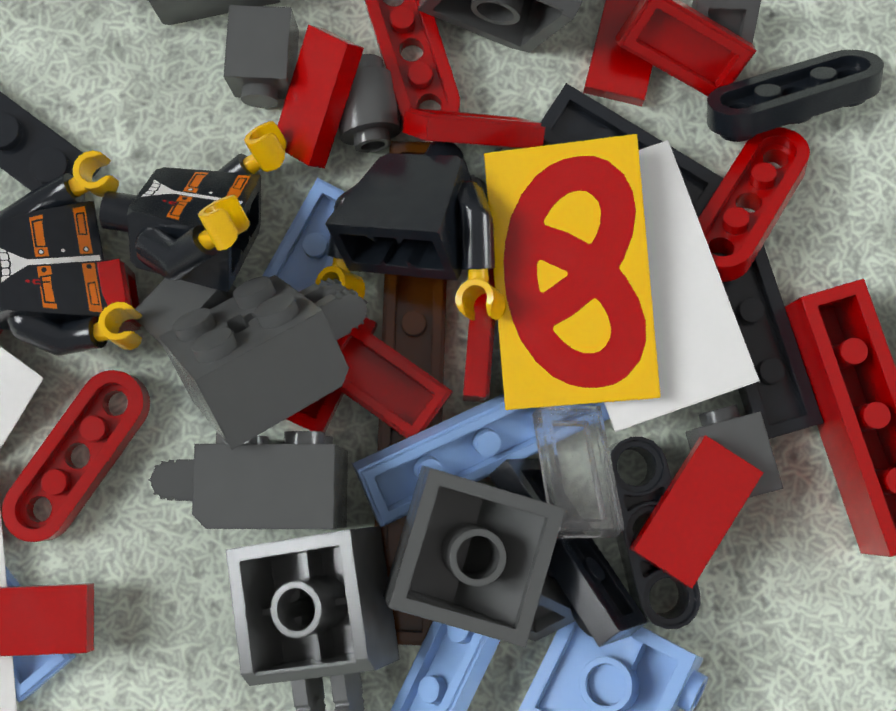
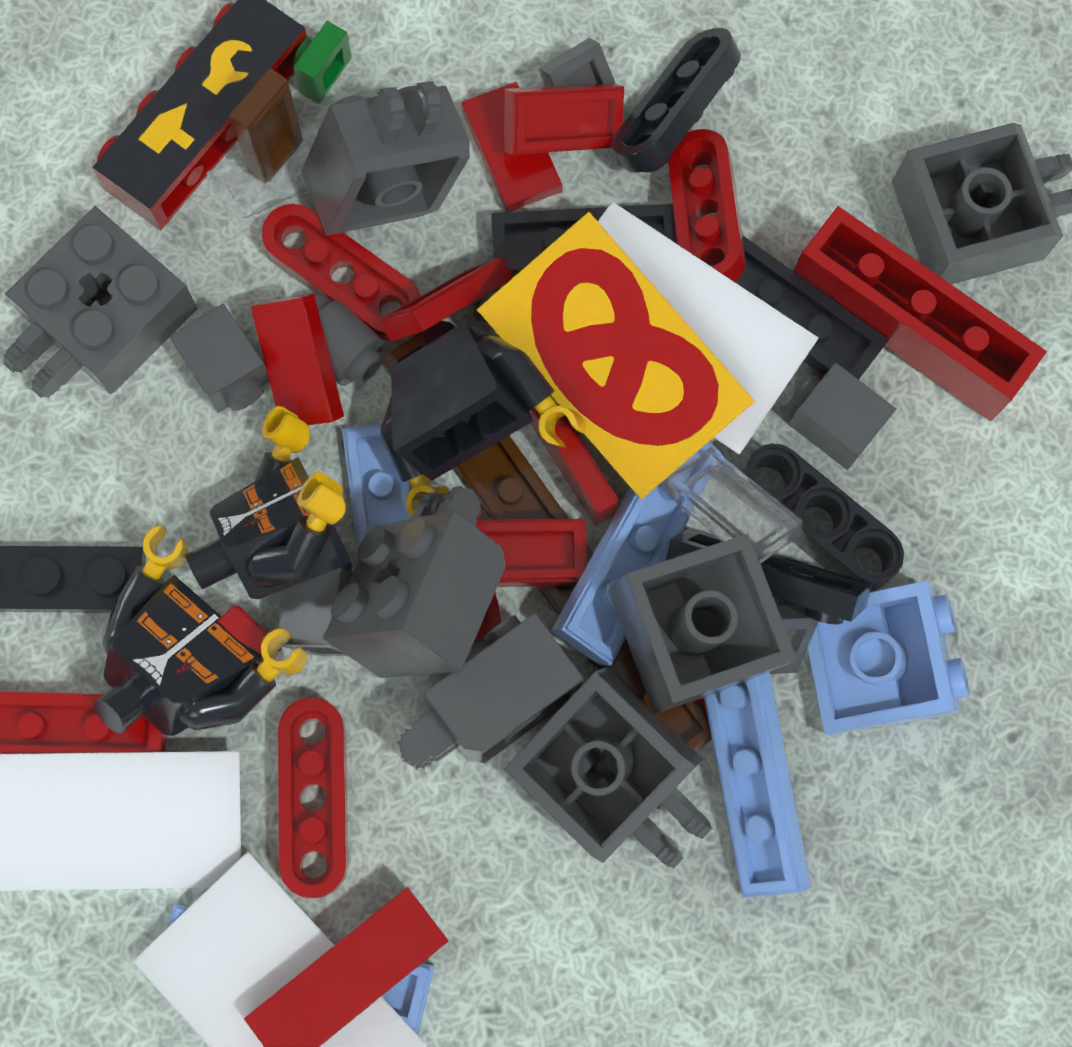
camera: 45 degrees left, 5 degrees down
red tile [629,435,764,588] -> none

